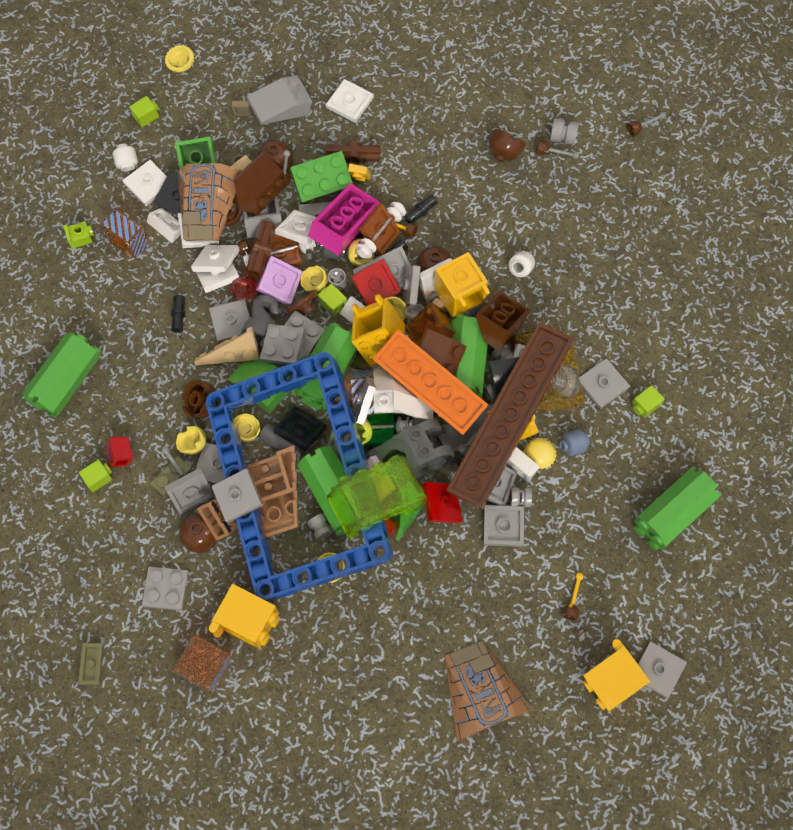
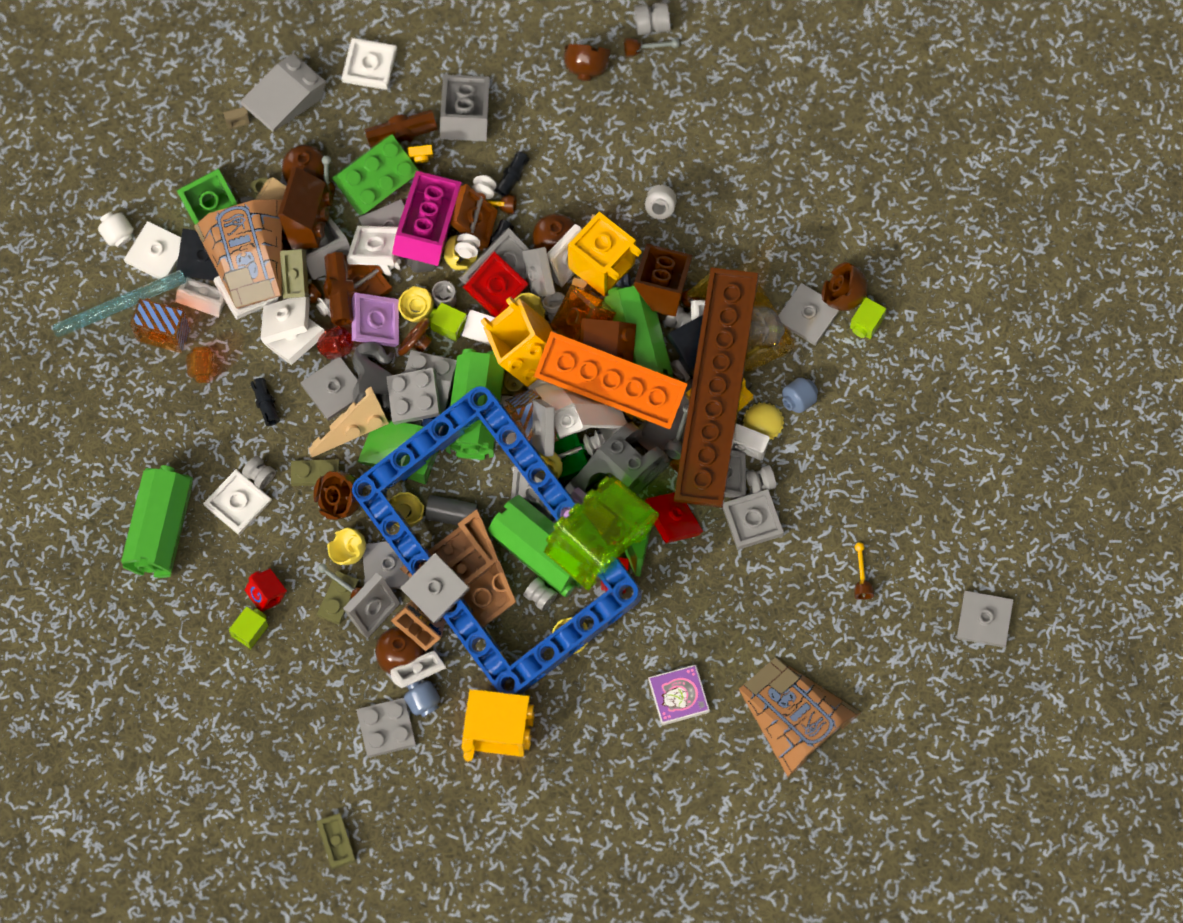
camera: 20 degrees left, 0 degrees up
lime brick [64,221,94,249] -> none
lime brick [129,96,159,127] -> none
light yellow hat [165,45,194,72] -> none
clear orange container [172,634,232,694] -> none
black plate [273,406,327,452] -> none
yellow container [583,639,650,712] -> none
bright green brick [634,467,721,551] -> none
none -> clear light blue axle [52,270,186,337]
none -> clear orange head [186,347,218,383]
none -> white tile [203,469,272,535]
none -> light grey wheel [242,456,276,489]
none -> plate [280,249,309,299]
none -> olive plate [291,459,340,486]
none -> white slope [390,650,446,688]
none -> sand blue head [404,680,441,718]
none -> light grey slope [440,75,489,142]
none -> tile [648,665,710,726]
none -> reddish brown cylinder [822,262,868,311]

